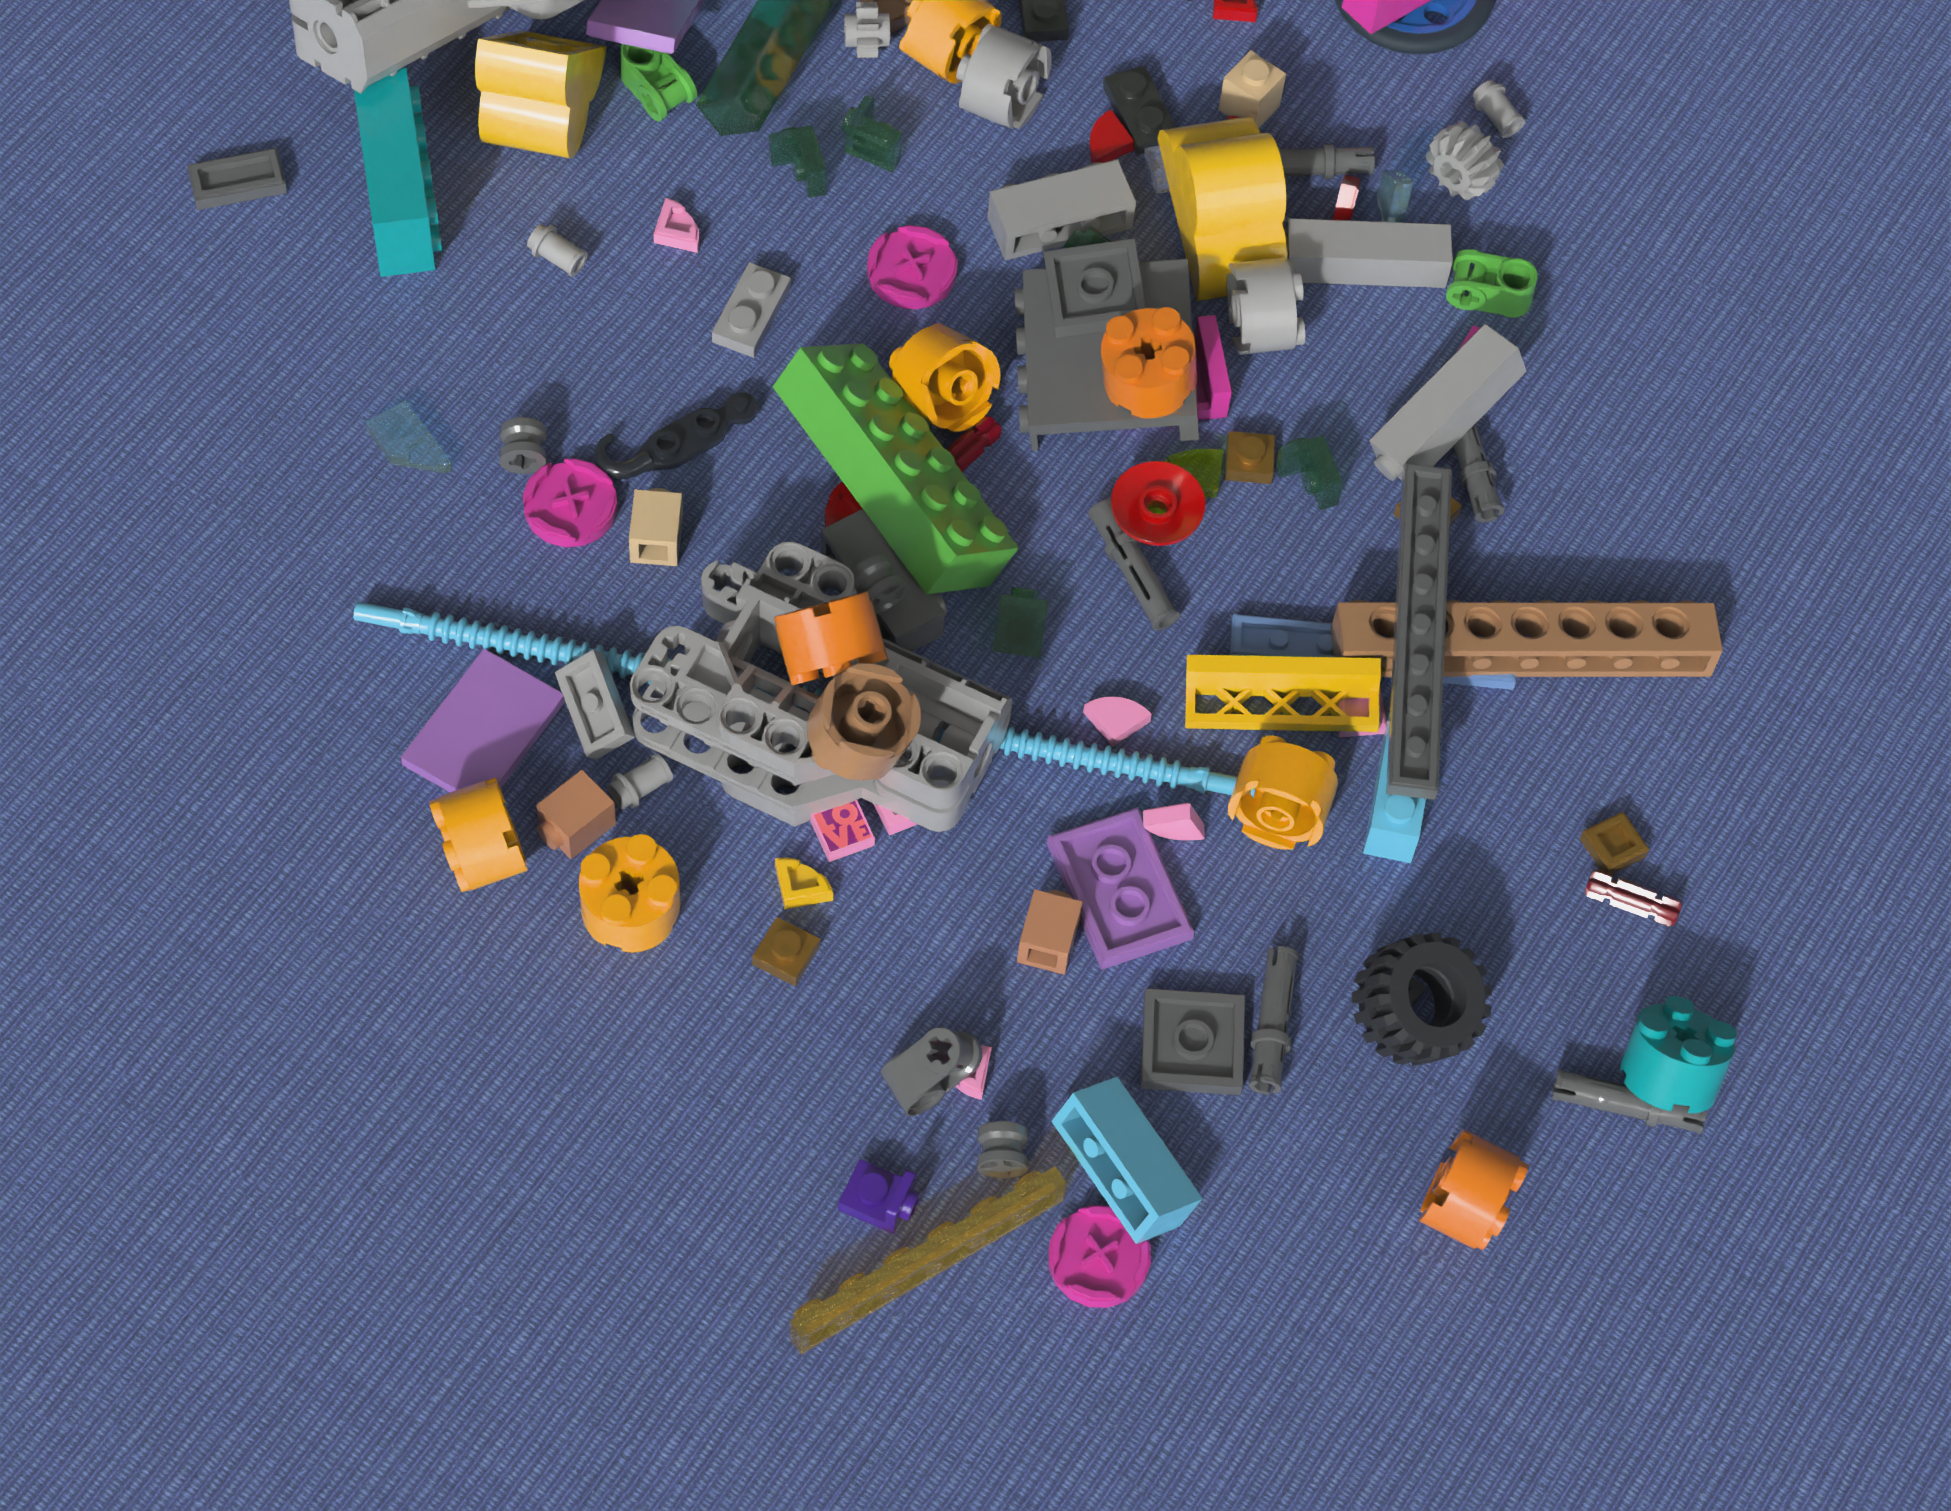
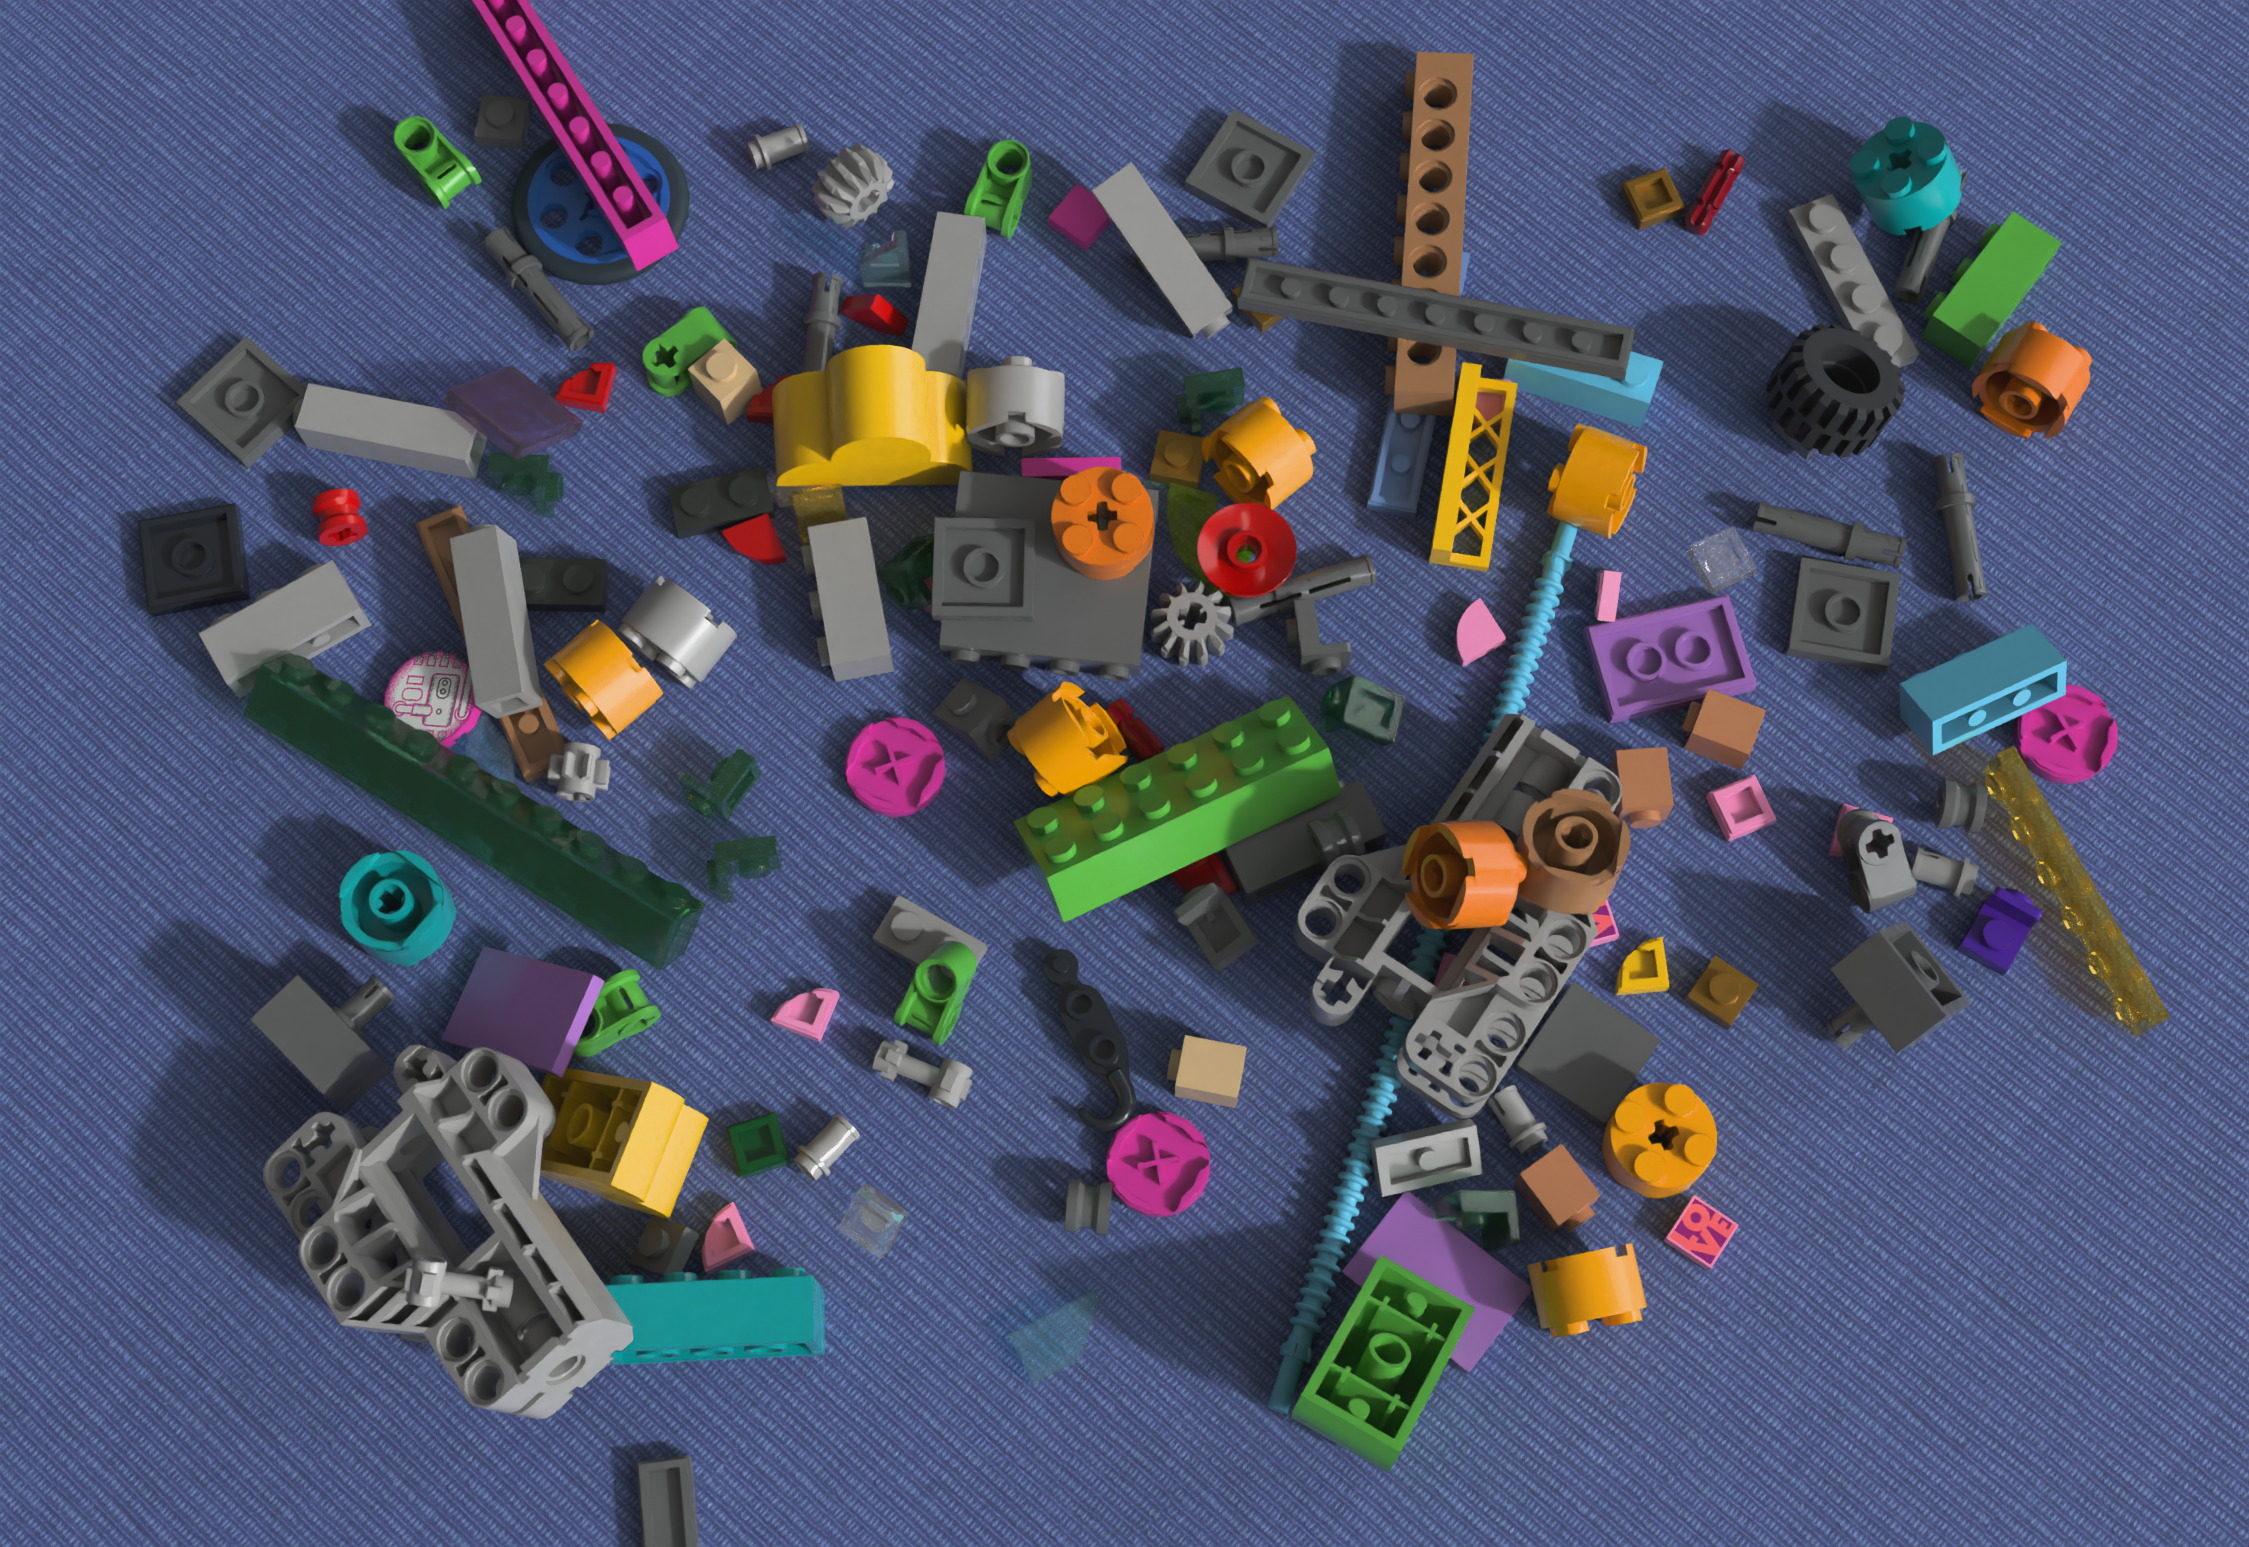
camera: 75 degrees left, 10 degrees up
none -> dark grey plate [629,1215,699,1278]
none -> bright green piece [643,306,738,397]
none -> bright pink tile [701,1202,756,1275]
none -> dark green tile [725,1111,792,1179]
none -> clear yellow tile [792,483,848,543]
none -> clear plate [838,1183,909,1259]
none -> light grey bar [872,1040,973,1109]
none -> bright green piece [894,941,977,1046]
none -> dark grey bracket [932,677,1018,762]
none -> light grey gear [1150,581,1234,668]
none -> dark grey bracket [1173,883,1261,971]
none -> dark grey tile [1185,109,1315,228]
none -> light orange brick [1201,396,1316,510]
none -> dark grey bracket [1284,598,1352,677]
none -> bright green brick [1291,1255,1475,1472]
none -> bracket [1433,1190,1521,1252]
none -> dark grey tile [1515,982,1661,1127]
none -> nougat brick [1609,747,1674,829]
none -> tile [1664,1195,1739,1271]
none -> clear plate [1687,526,1757,594]
none -> bright pink tile [1706,774,1776,842]
none -> light grey plate [1786,194,1919,368]
none -> dark grey brick [1826,921,1971,1054]
none -> light grey pin [1911,847,1979,897]
none -> bright green brick [1921,211,2062,369]
none -> dark grey pin [1931,452,1989,603]

